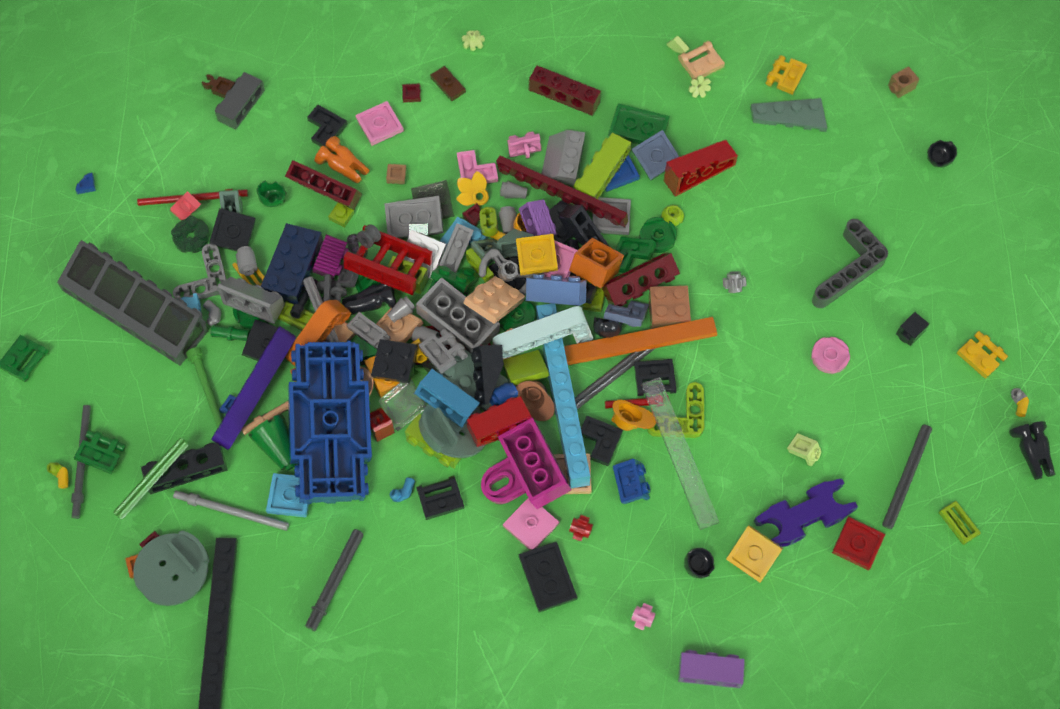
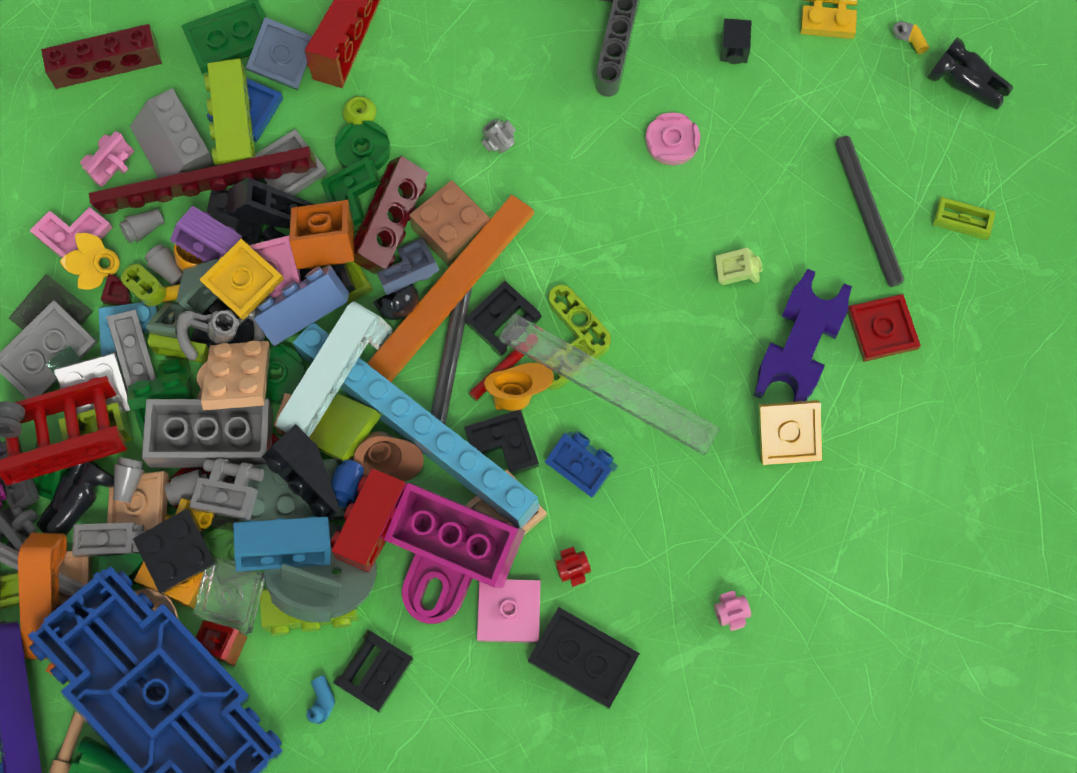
camera: 40 degrees left, 5 degrees up
medium lavender brick [678,650,744,688] -> none
black hair [684,548,715,579] -> none

